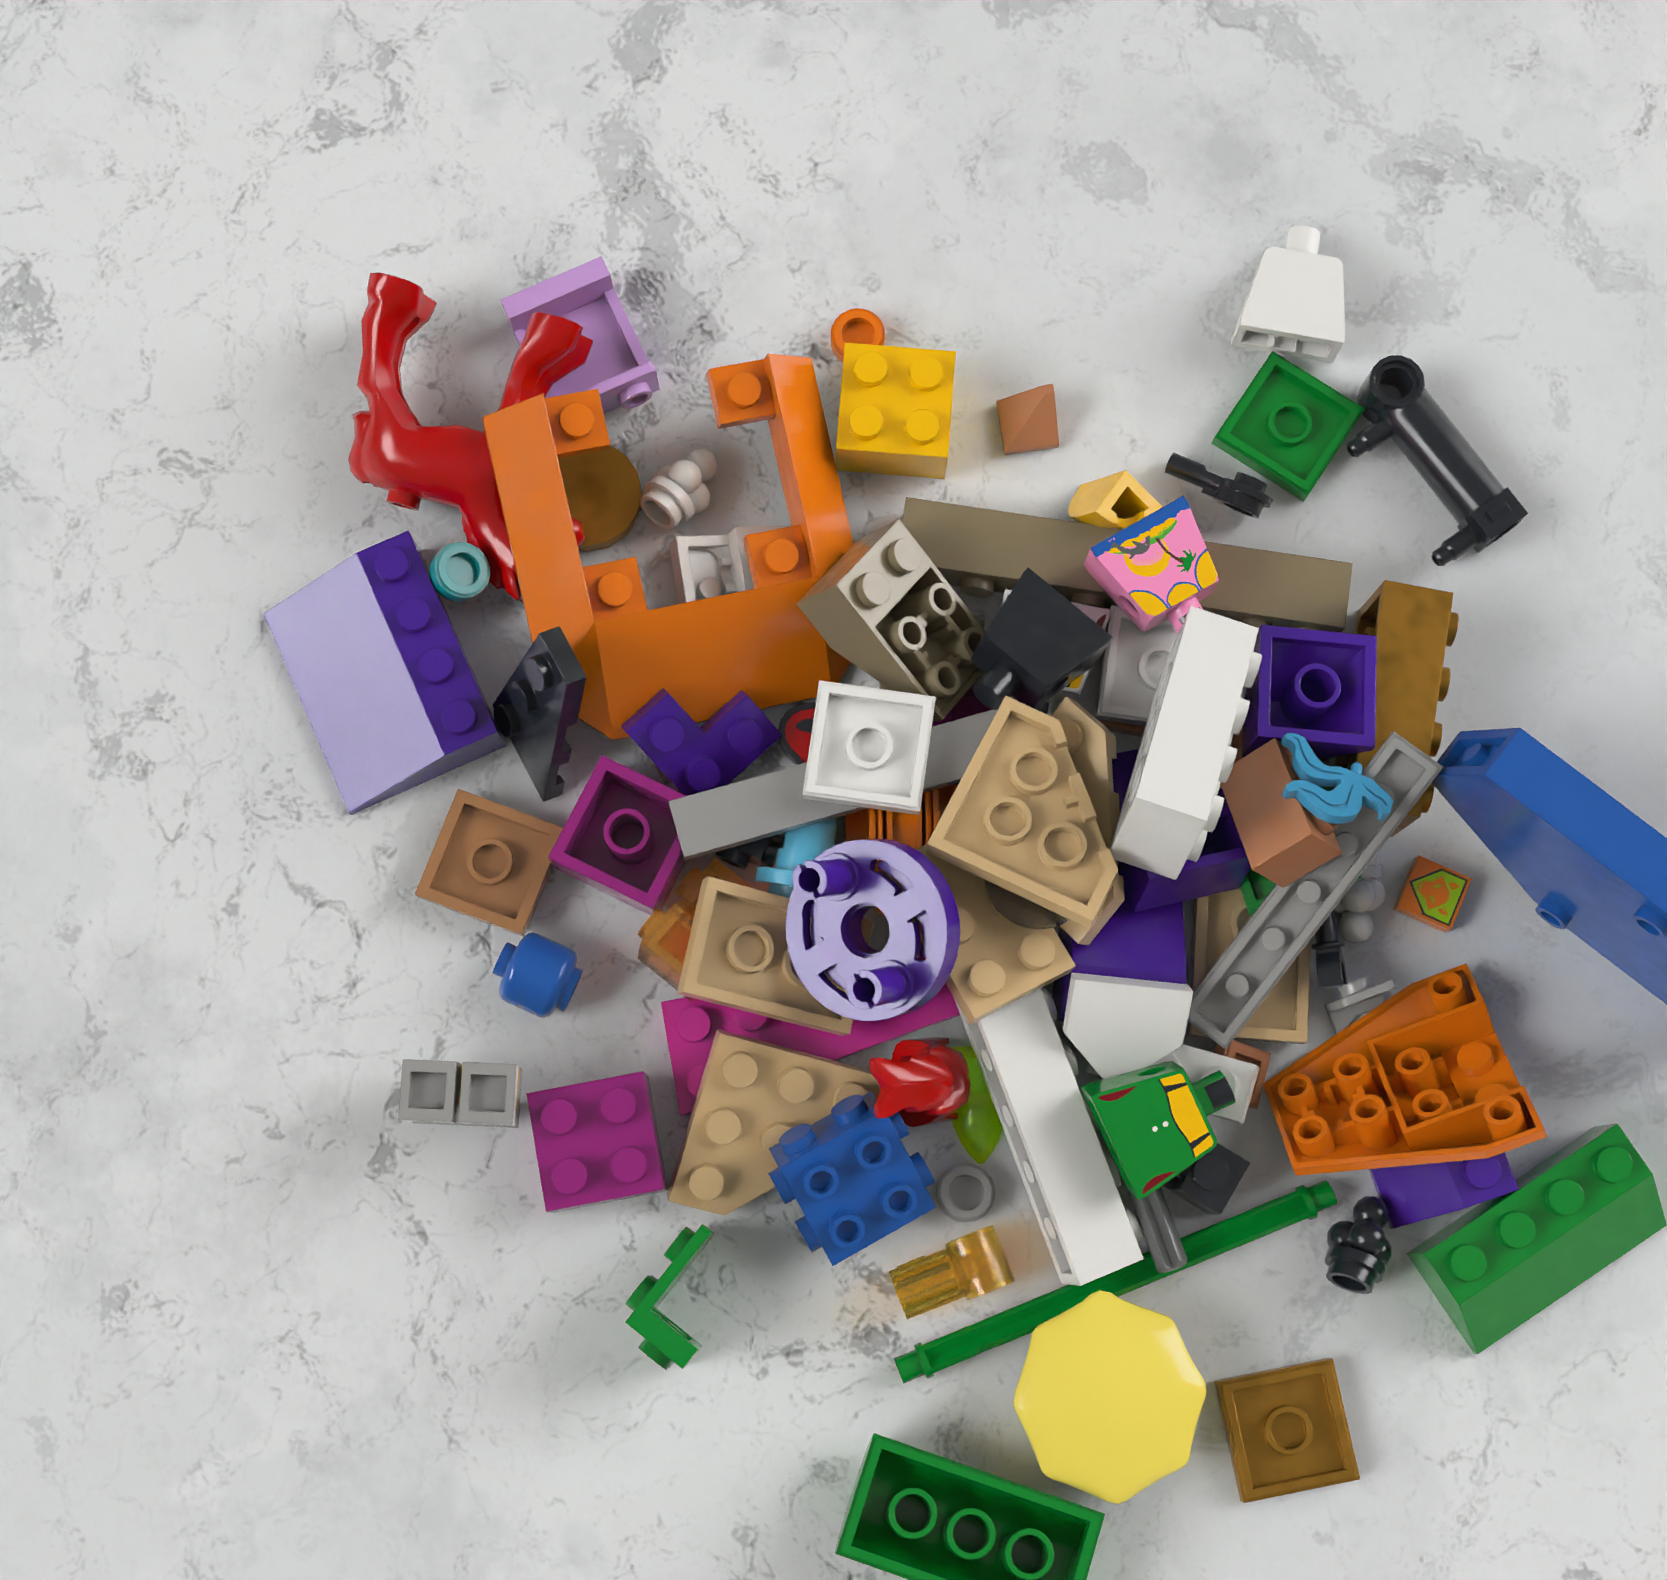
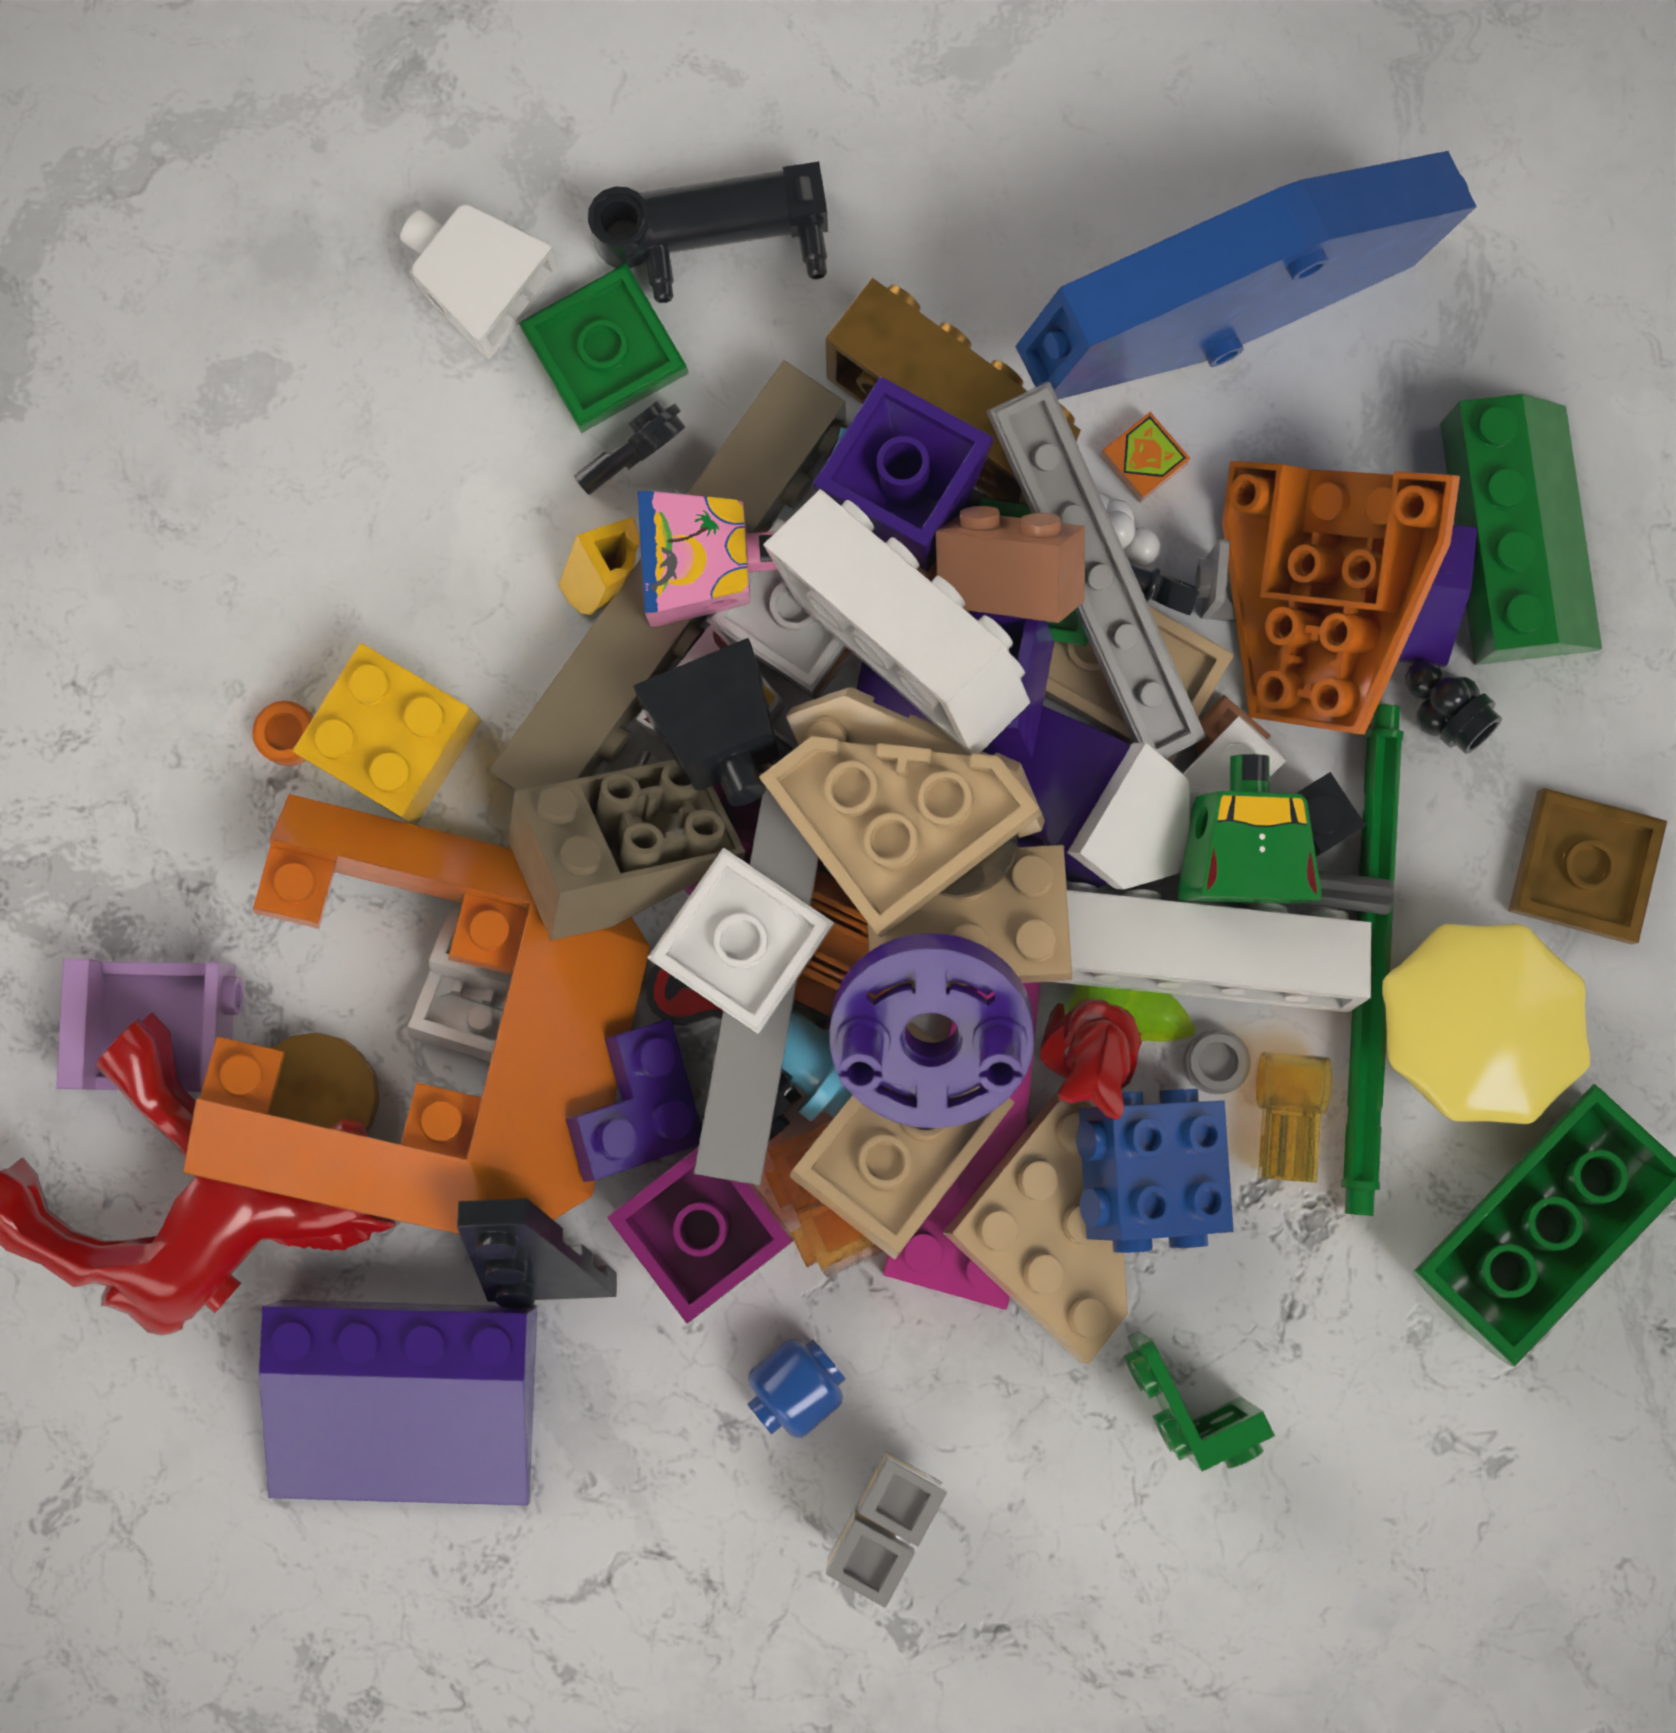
camera: 60 degrees left, 5 degrees up
medium nougat plate [415,789,563,937] -> none
teal tile [429,542,490,602] -> none
magenta brick [526,1071,668,1213] -> none
white piece [640,449,718,530] -> none
nougat slope [996,384,1059,455] -> none
dark azure piece [1280,733,1393,824] -> none

